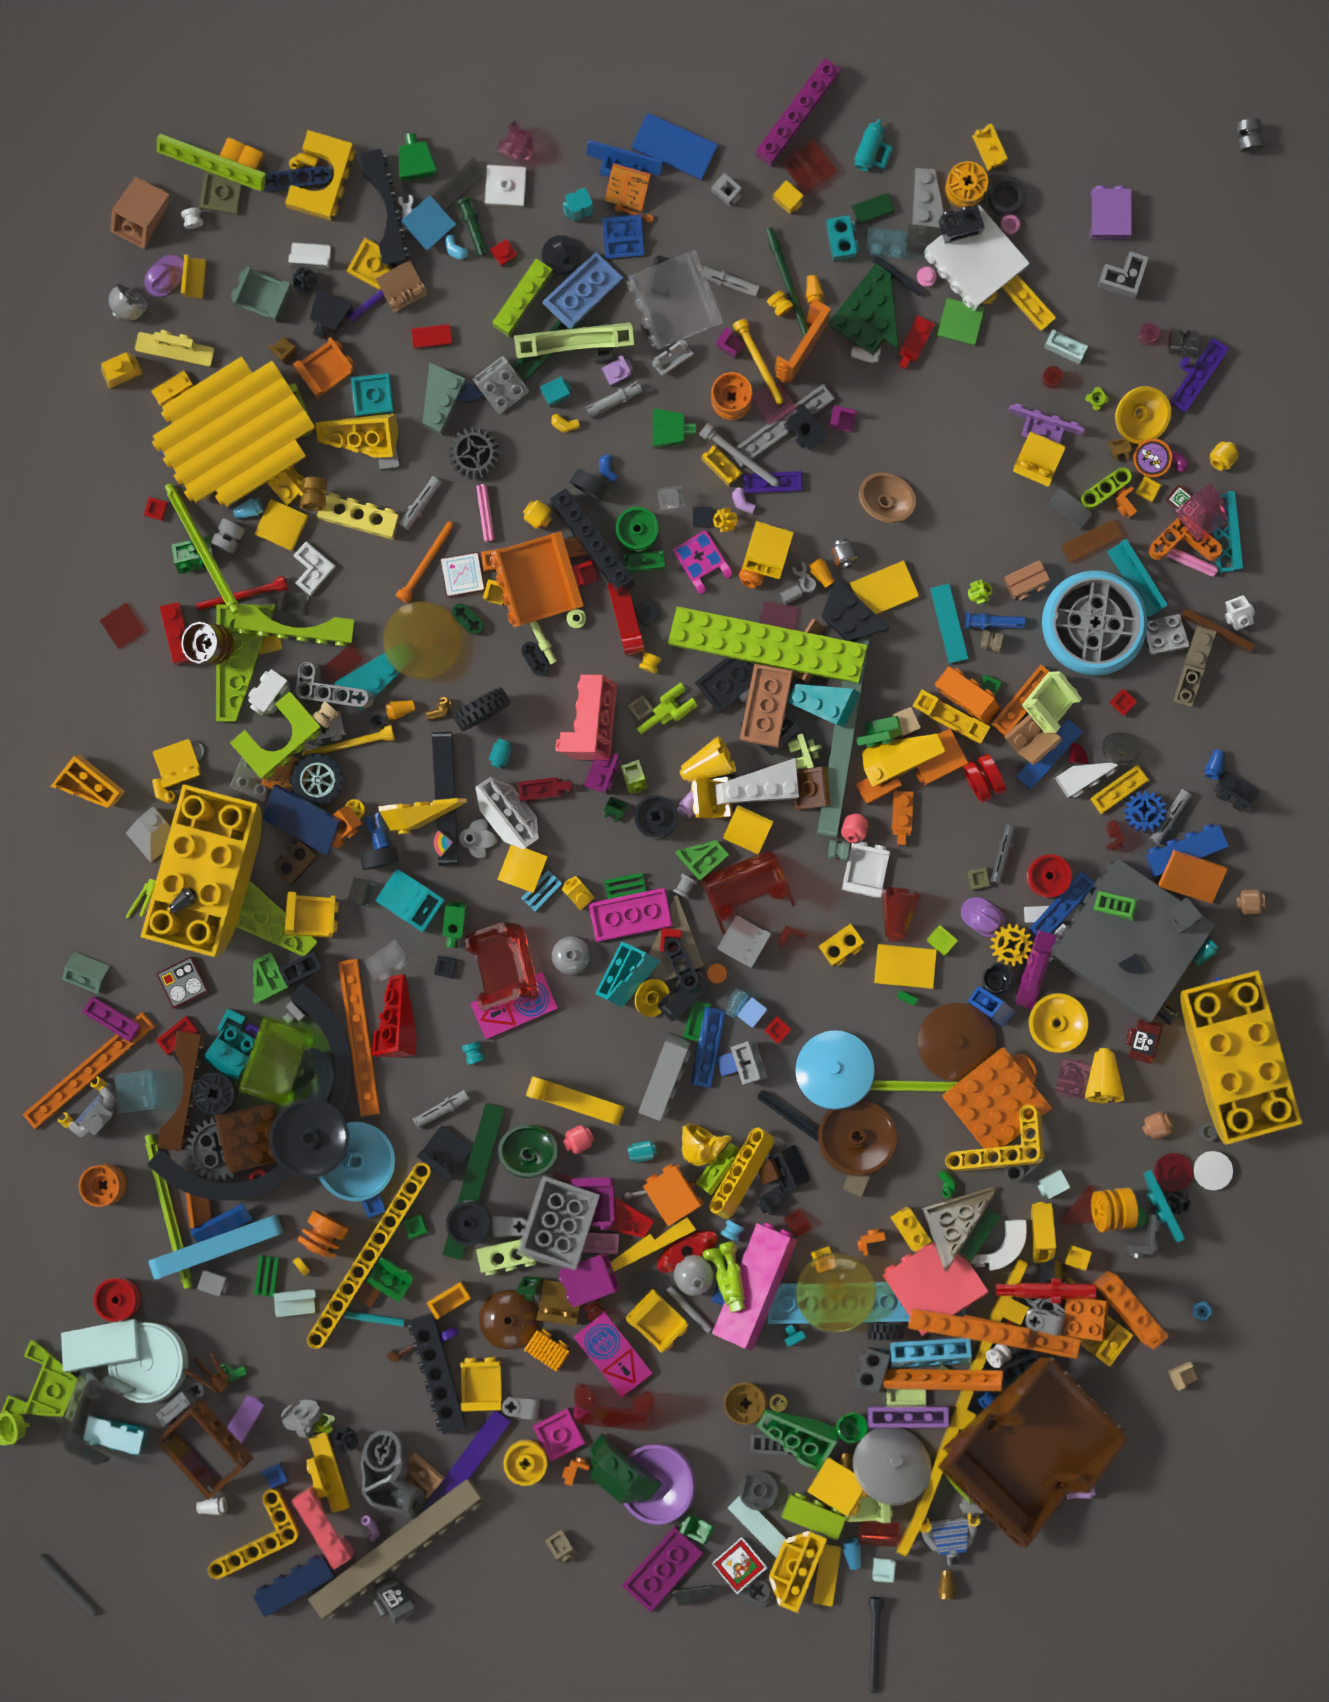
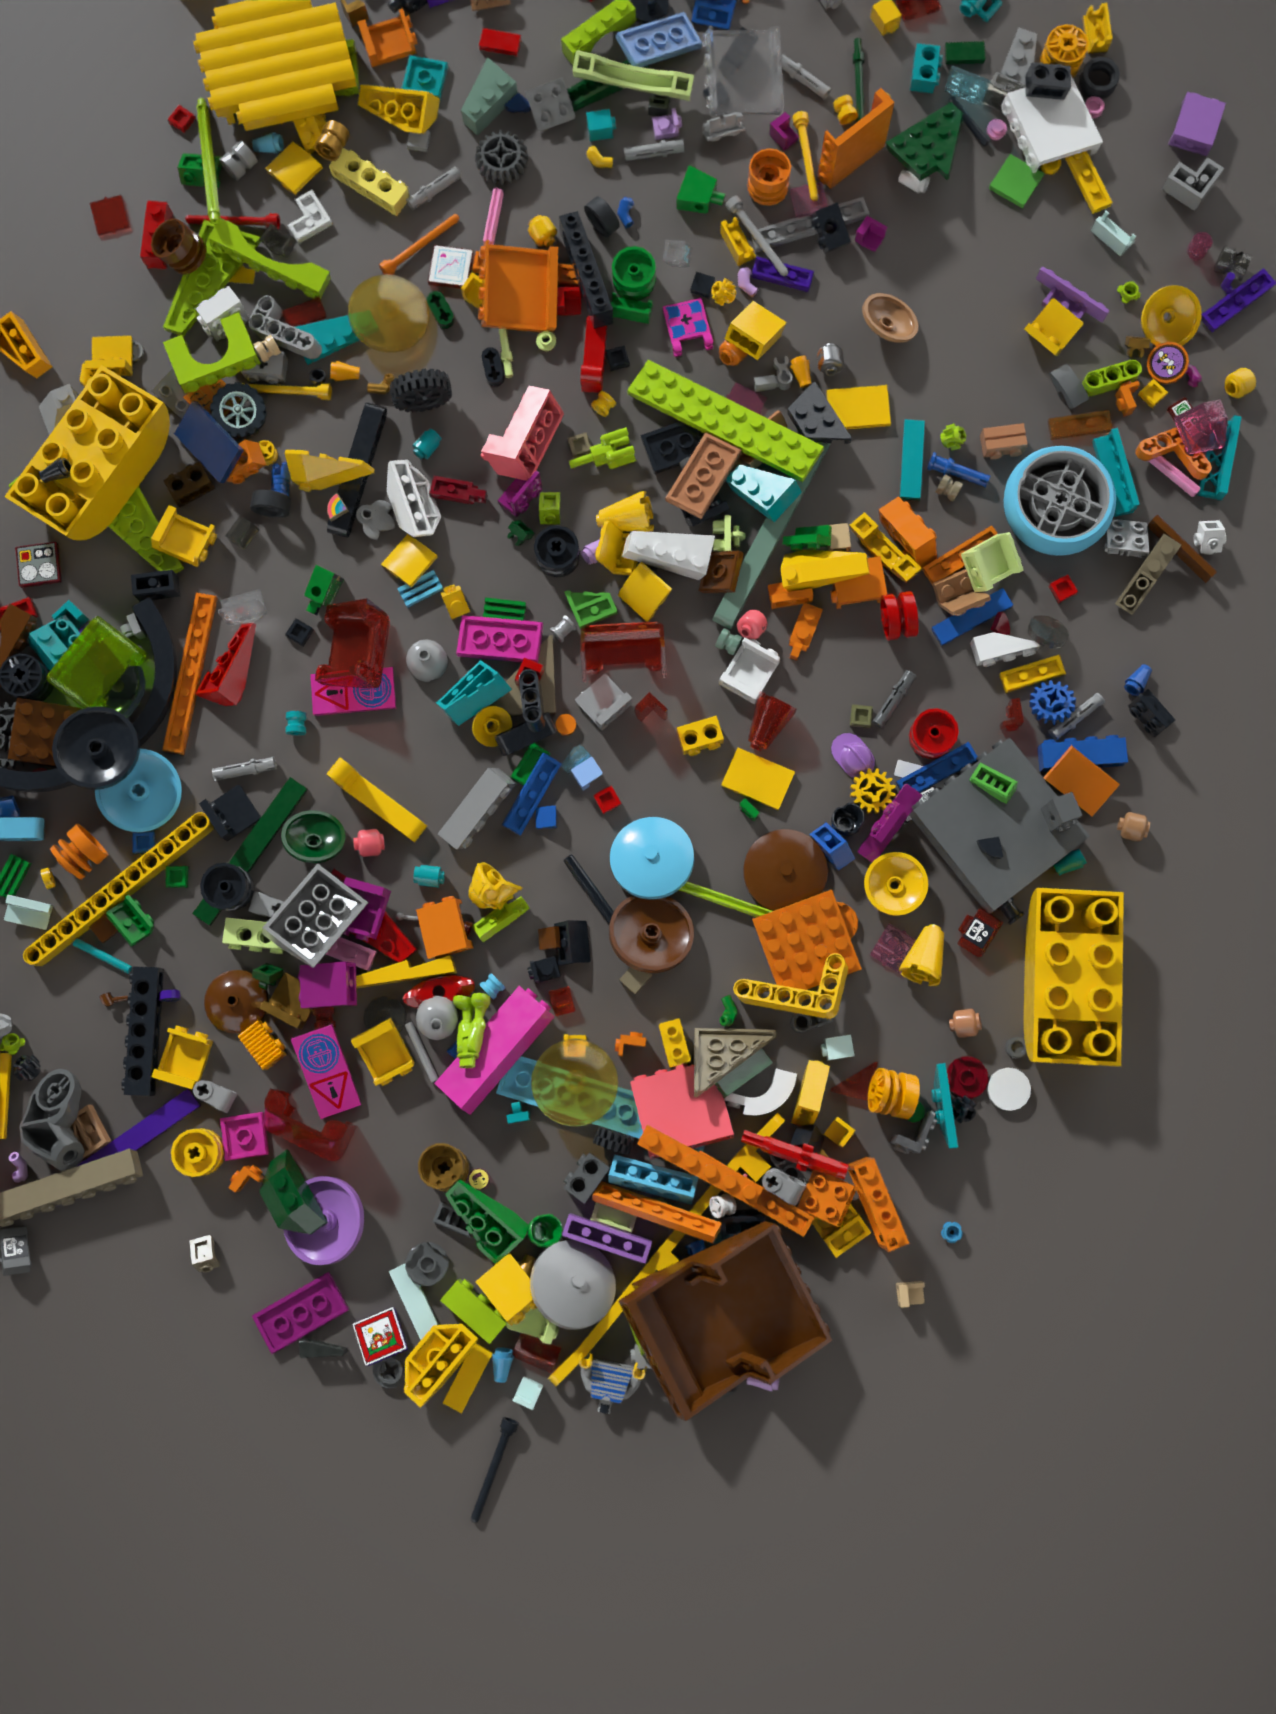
camera: 25 degrees right, 5 degrees down
bright green wing [253,952,289,1004] -> none
teal slope [375,869,446,933] -> none
light orange panel [427,1281,472,1320] -> none
green bracket [680,1515,715,1545] -> none
yellow beam [710,1128,774,1219] -> none
light grey brick [731,1040,768,1085] -> none
red hinge [899,316,935,370] -> none
lime panel [927,925,958,956] -> none
pearl gold cone [937,1571,957,1600] -> none
green tile [982,674,1002,697] -> none
clear red wheel [1041,366,1063,389] -> none

